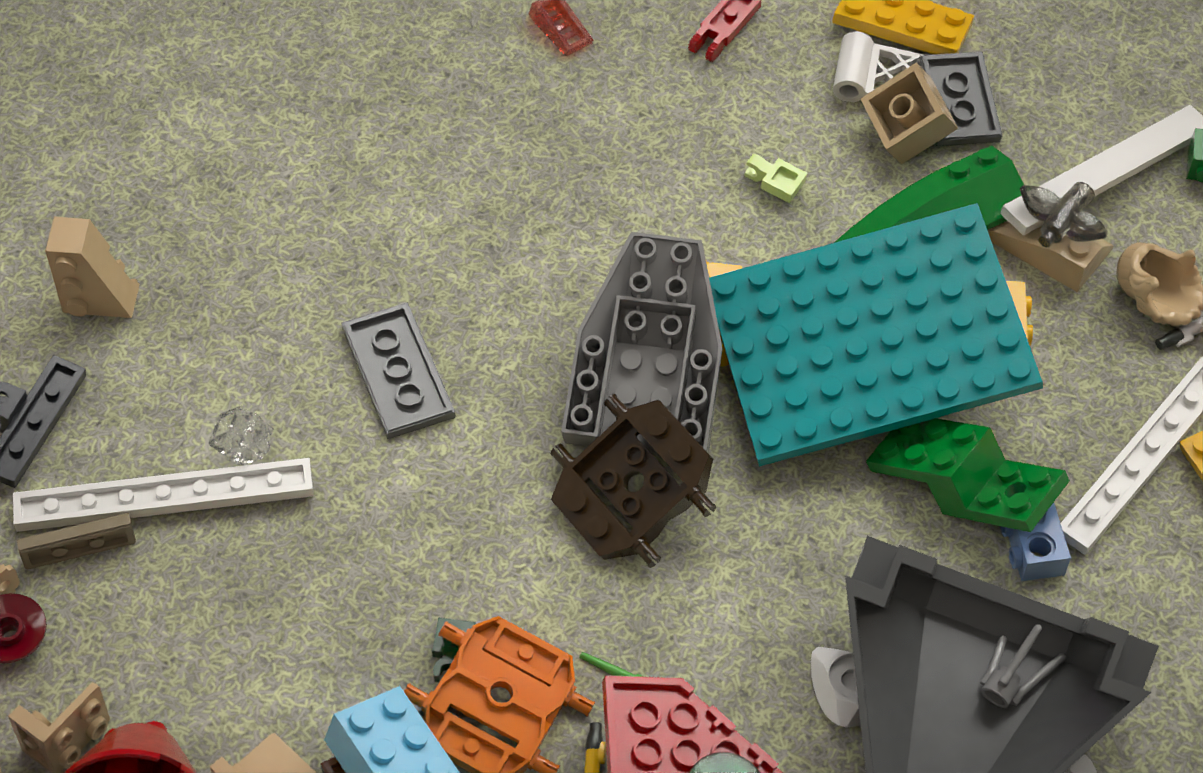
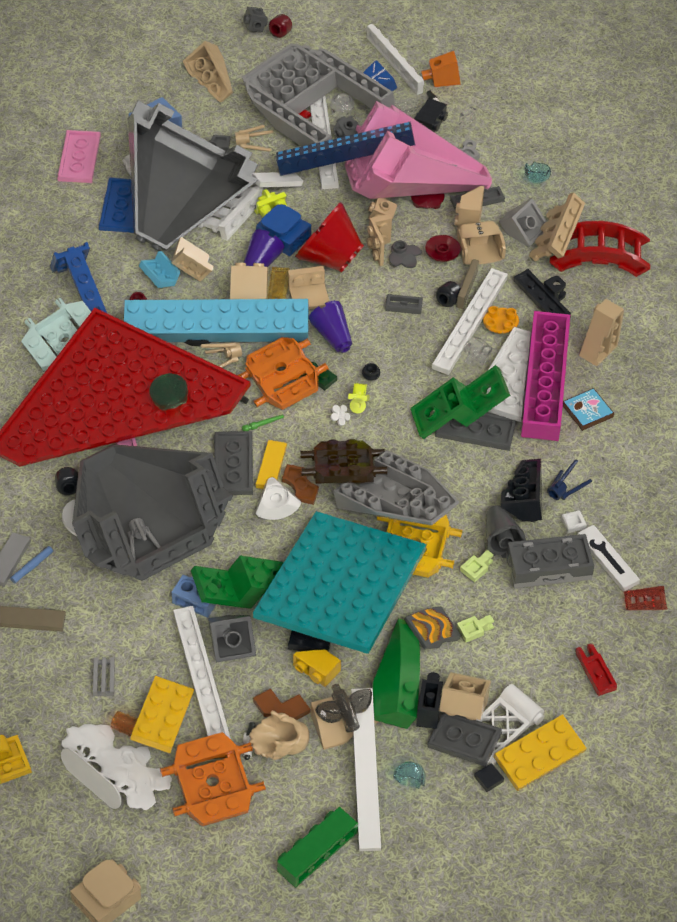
camera: 125 degrees right, 5 degrees down
none -> dark grey slope [208,615,257,663]
none -> dark grey tile [214,431,253,495]
none -> dark orange tile [253,689,311,720]
none -> yellow tile [256,440,287,489]
none -> white hat [256,477,301,520]
none -> dark orange tile [282,464,319,505]
none -> dark purple cone [309,300,352,353]
none -> white plant [330,405,350,426]
none -> neon yellow hips [348,383,370,414]
none -> black plate [362,363,380,381]
none -> dark grey tile [385,294,423,314]
none -> dark grey plate [389,240,422,268]
none -> clear light blue hair [393,761,426,789]
none -> slope [404,606,462,649]
none -> green bracket [410,365,511,439]
none -> black brick [416,672,443,729]
none -> black head [436,281,461,307]
none -> yellowish green plate [460,550,494,583]
none -> black tile [474,763,504,792]
none -> light orange dish [483,306,519,333]
none -> dark grey cone [486,505,526,558]
none -> white wing [487,327,531,422]
none -> black wedge [501,459,543,522]
none -> dark grey piece [506,534,595,588]
none -> dark pink brick [521,311,571,441]
none -> dark blue plant [547,459,592,500]
none -> white tile [561,510,587,533]
none -> tile [563,388,614,431]
none -> white tile [577,525,640,592]

